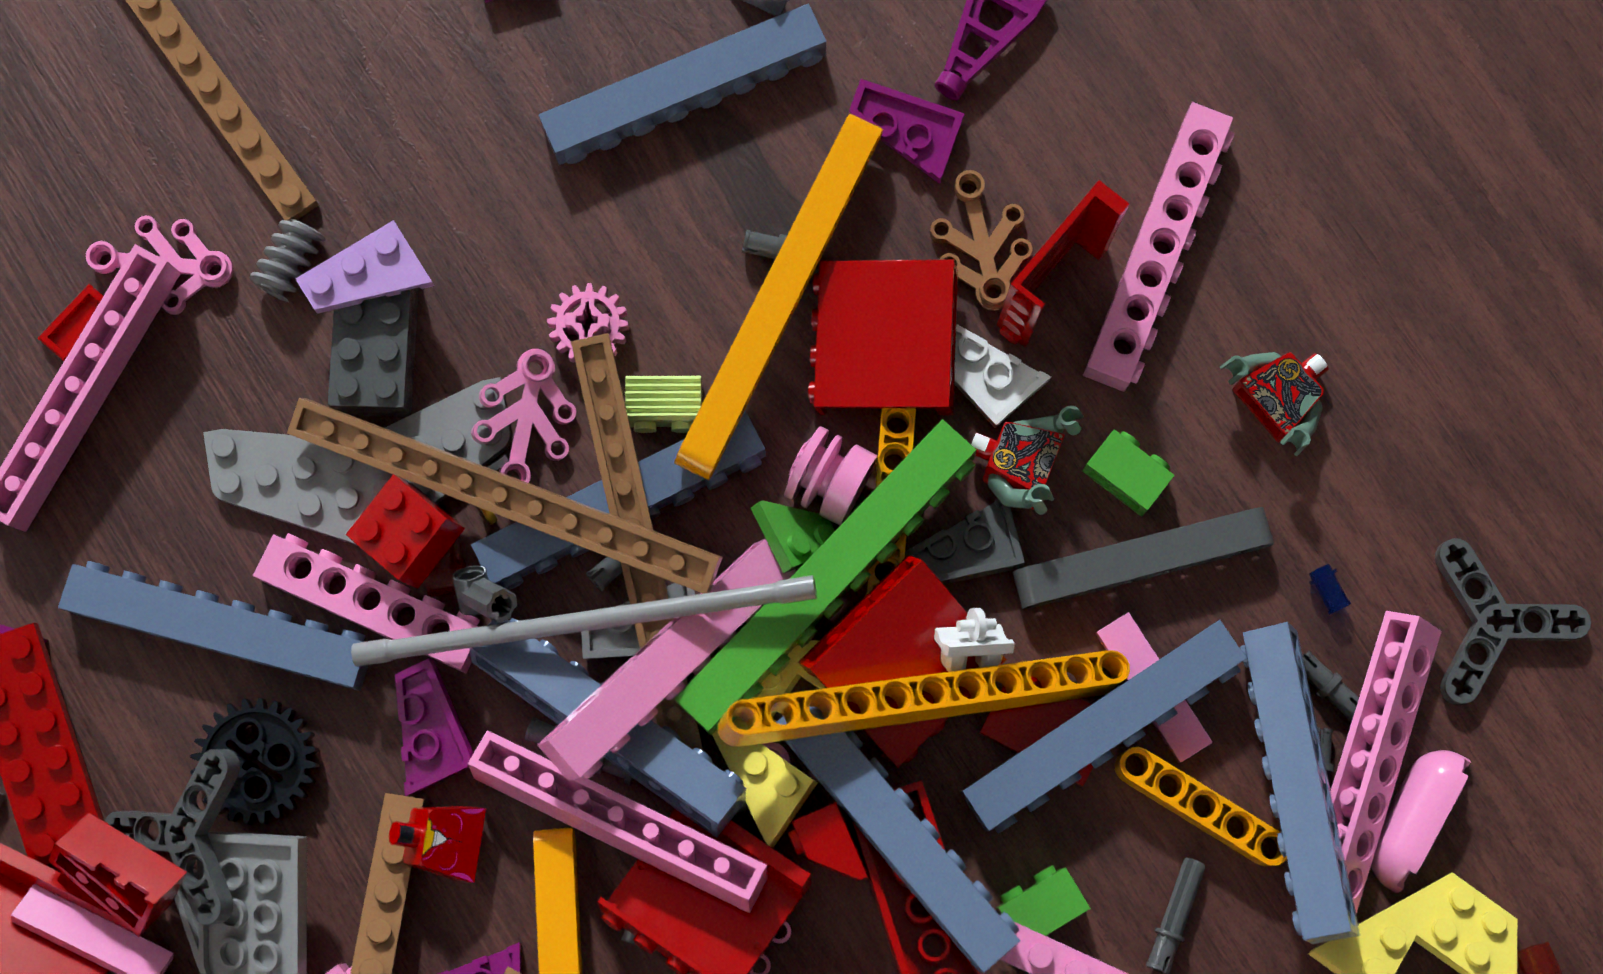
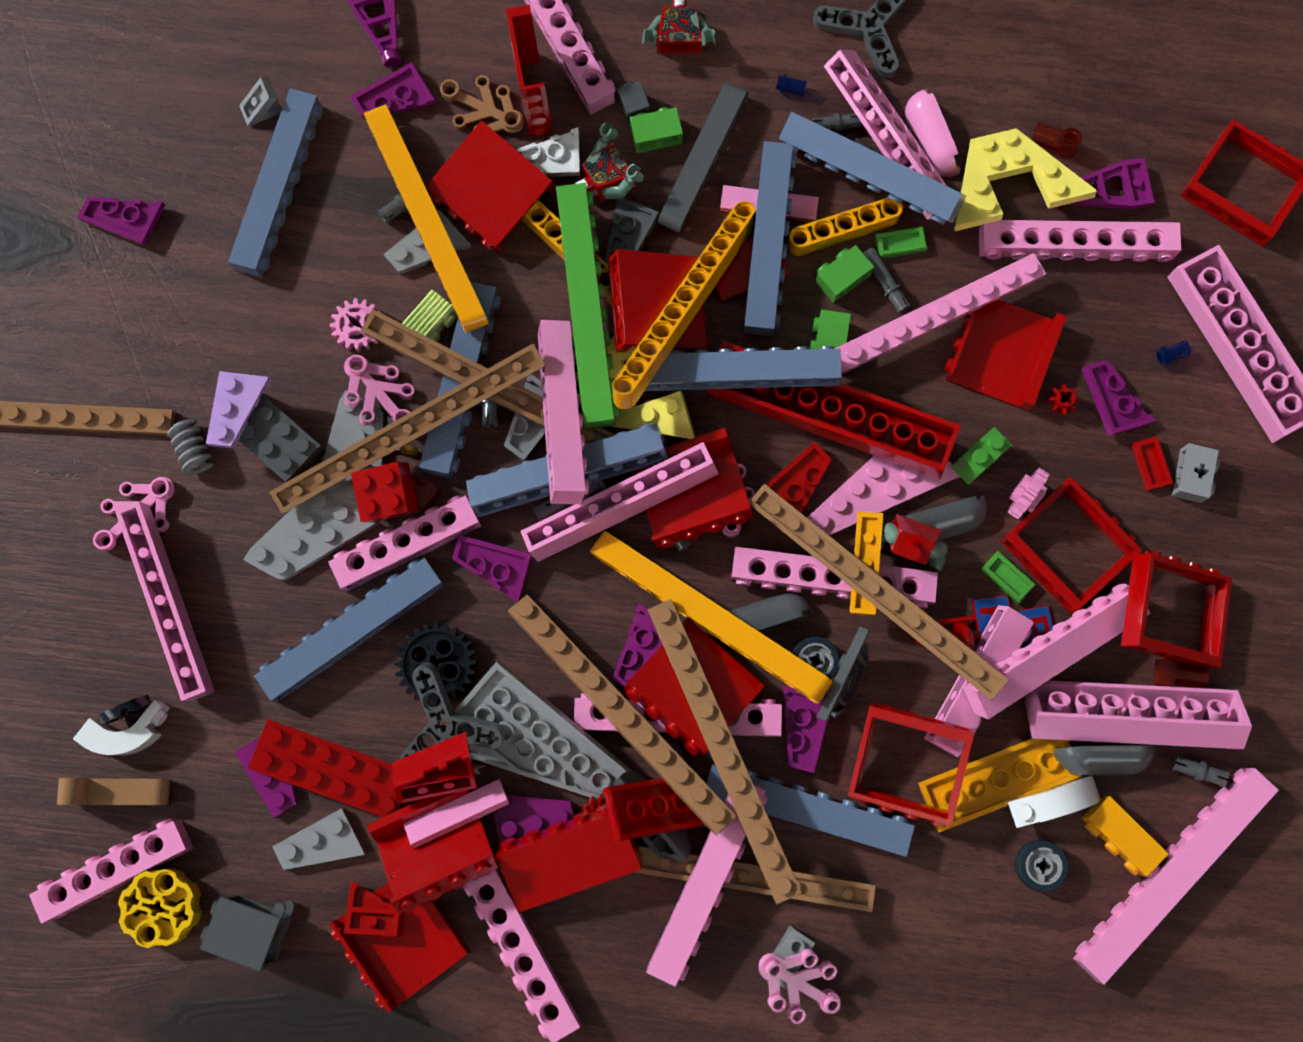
camera: 45 degrees left, 0 degrees up
red tile [38,284,103,361] -> none
light grey piece [351,575,817,667] -> none
red torso [389,806,486,883] -> none
dark grey piece [452,565,517,623] -> none
bright green wing [750,501,835,573] -> none
bright pink wheel [784,426,878,526] -> none
red slope [788,803,867,881] -> none
white hips [934,608,1015,672] -> none
none -> light grey wing [384,210,471,275]
none -> dark grey brick [617,81,650,124]
none -> bright green brick [815,245,874,304]
none -> bright green tile [874,226,928,259]

